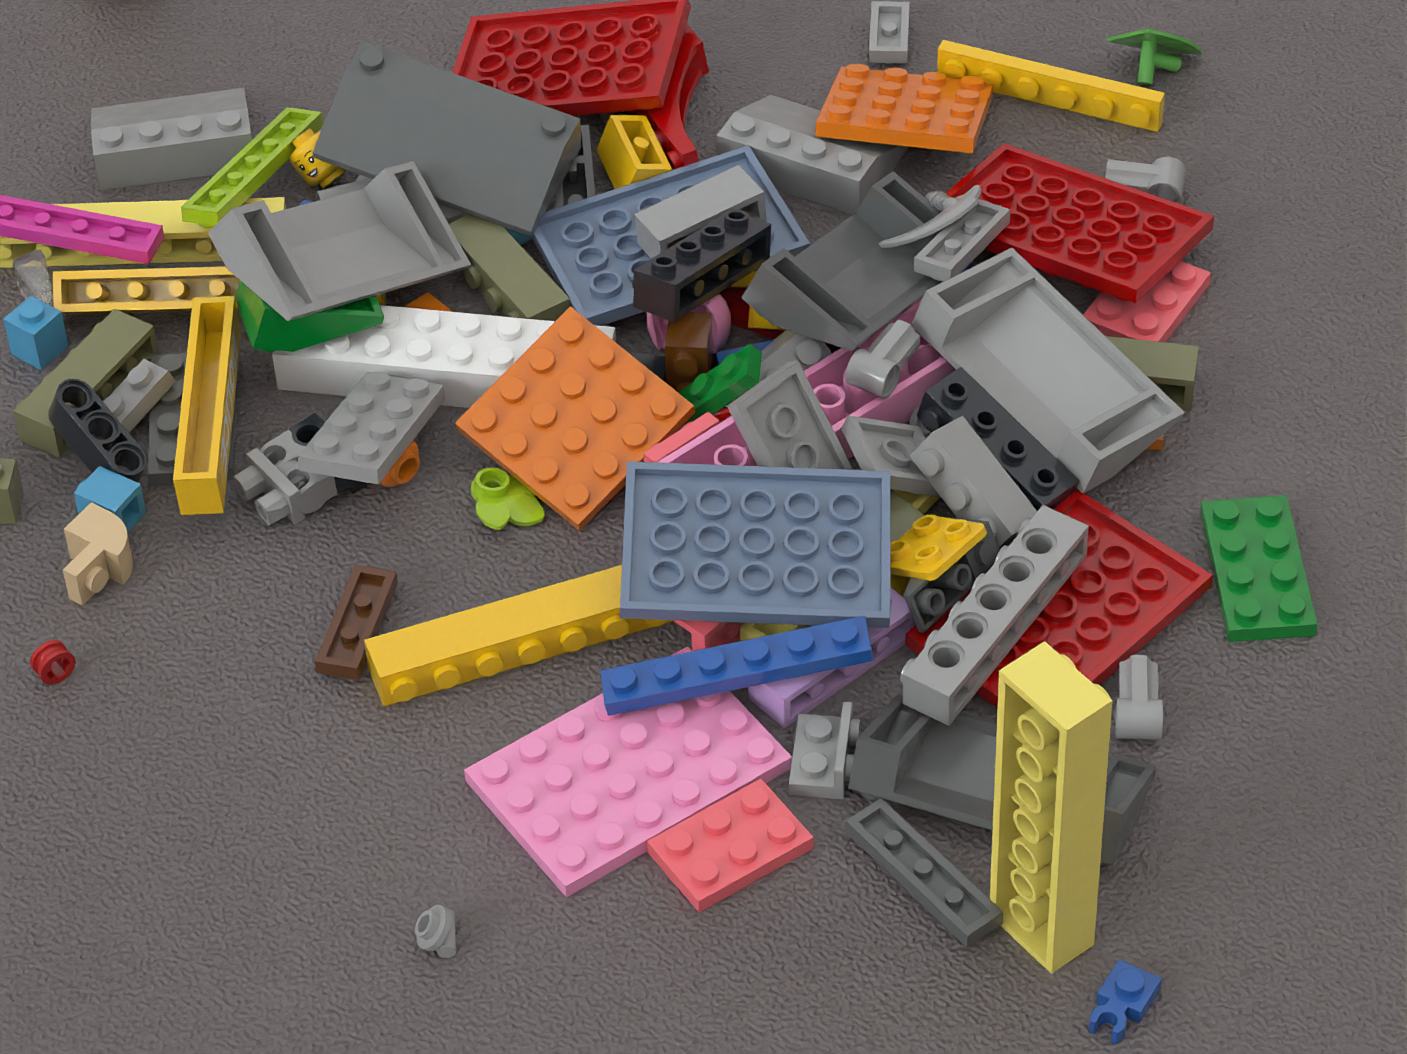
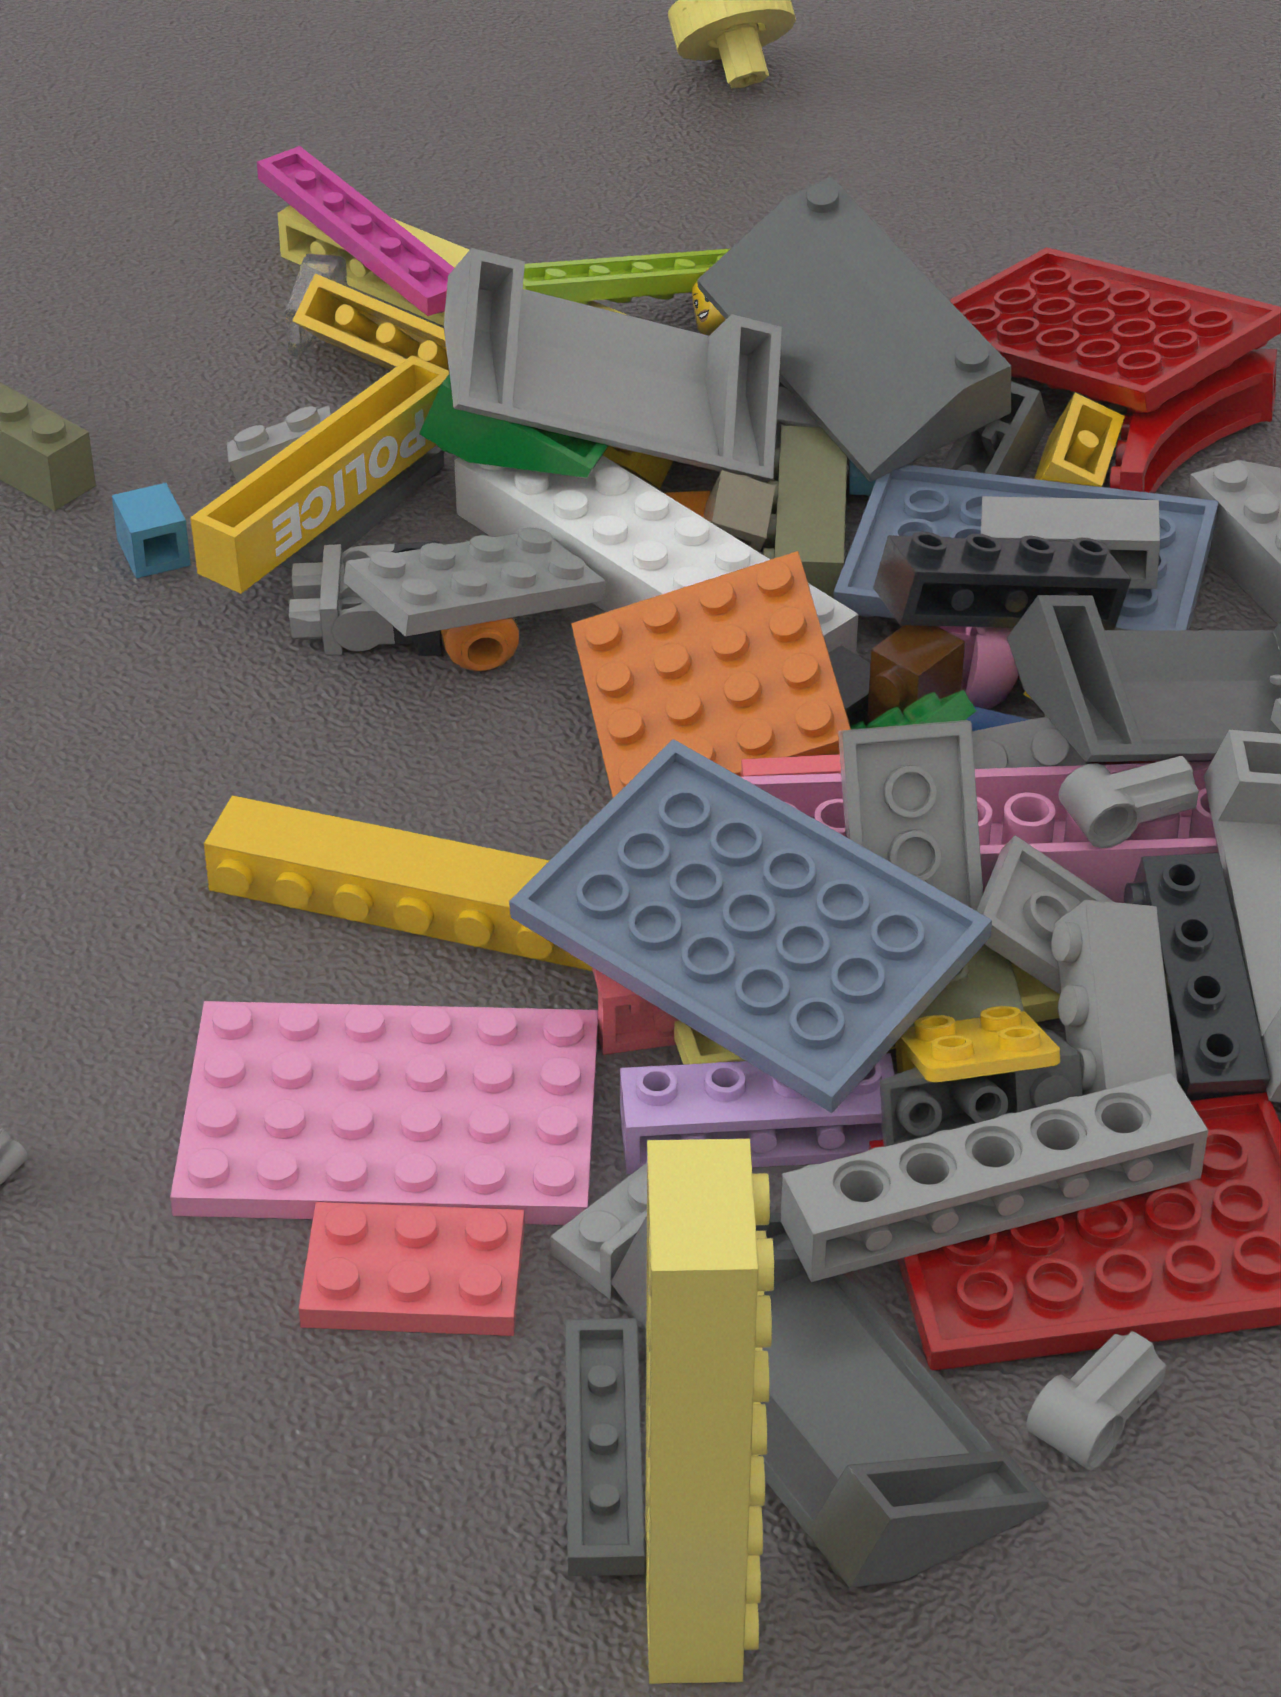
camera: 35 degrees right, 5 degrees down
dark azure brick [3,296,69,370] -> none
olive brick [13,309,159,458] -> none
black beam [48,379,147,483] -> none
tan brick [63,502,133,606] -> none
light grey slope [91,88,252,191] -> none
reddish brown plate [315,565,398,680] -> none
lime plate [471,468,545,530] -> none
blue plate [600,616,874,716] -> none
none -> dark tan brick [703,470,775,552]

